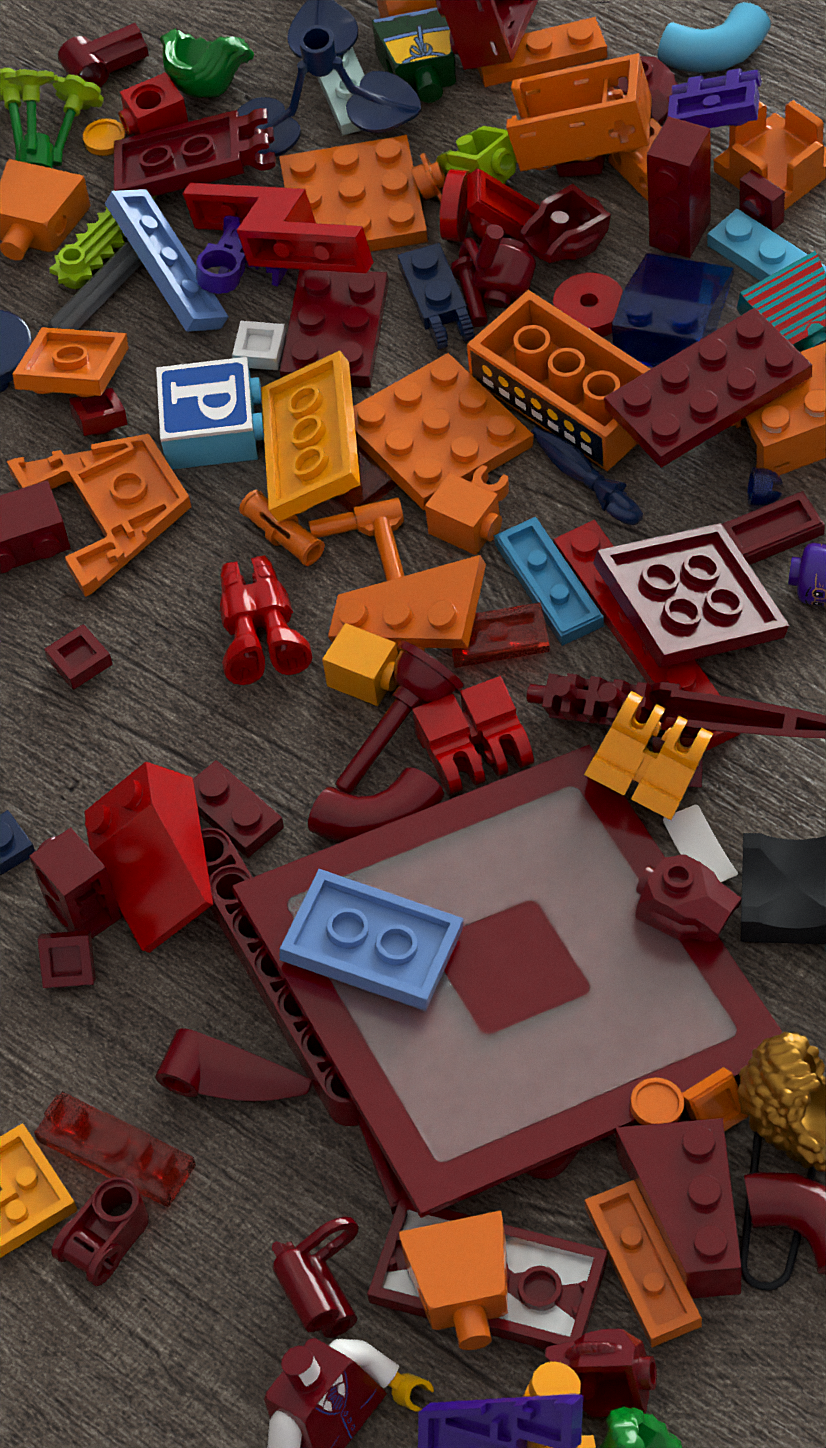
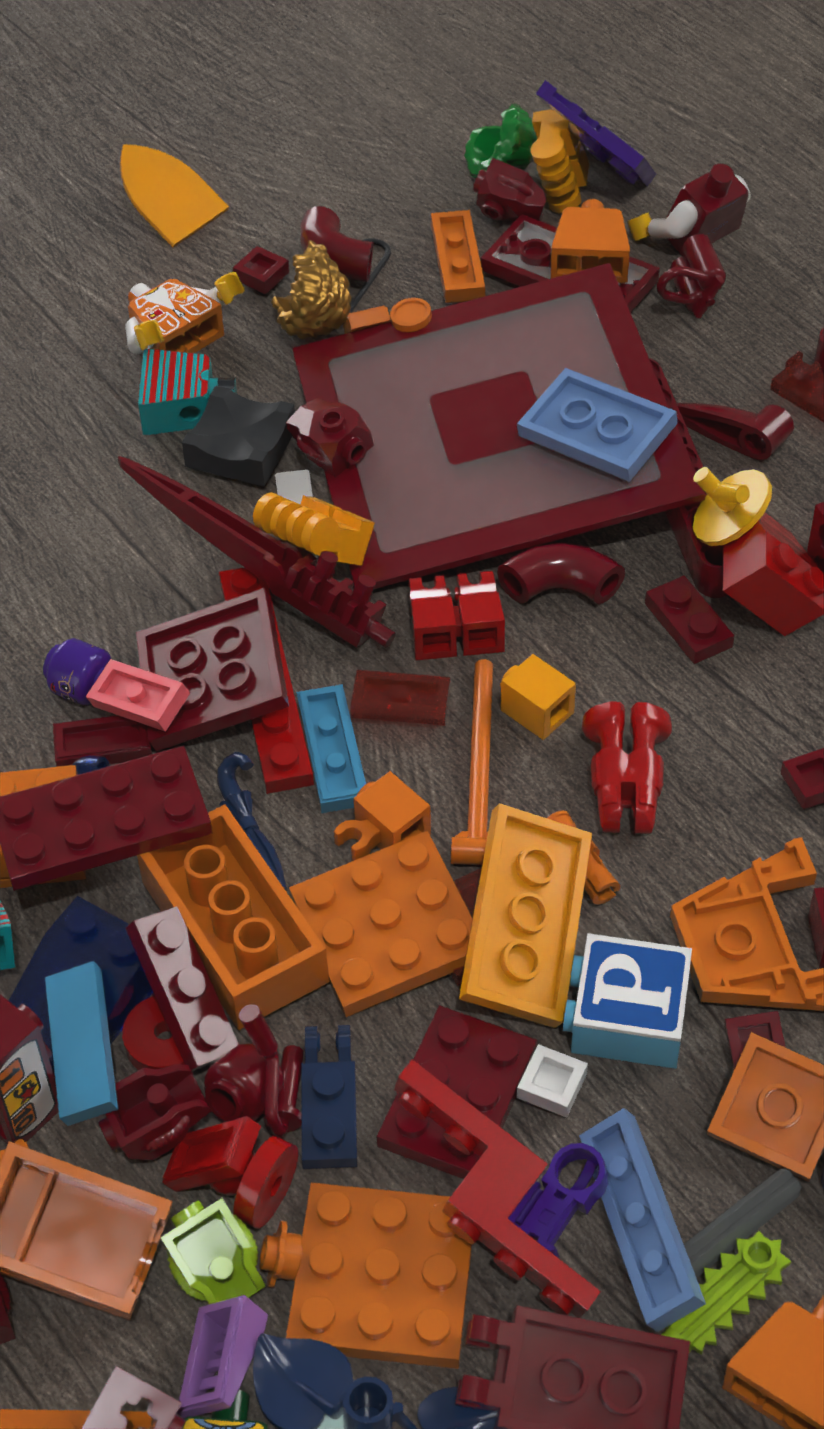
camera: 170 degrees left, 5 degrees down
orange wing [328,555,486,649] -> none
dark red piece [335,640,464,794] -> none
dark red wedge [615,1118,741,1299] -> none
none -> dark azure tile [45,961,118,1126]
none -> coral plate [86,659,190,732]
none -> plate [126,906,239,1071]
none -> medium lavender slope [177,1295,268,1419]
none -> yellow shield [693,467,772,546]

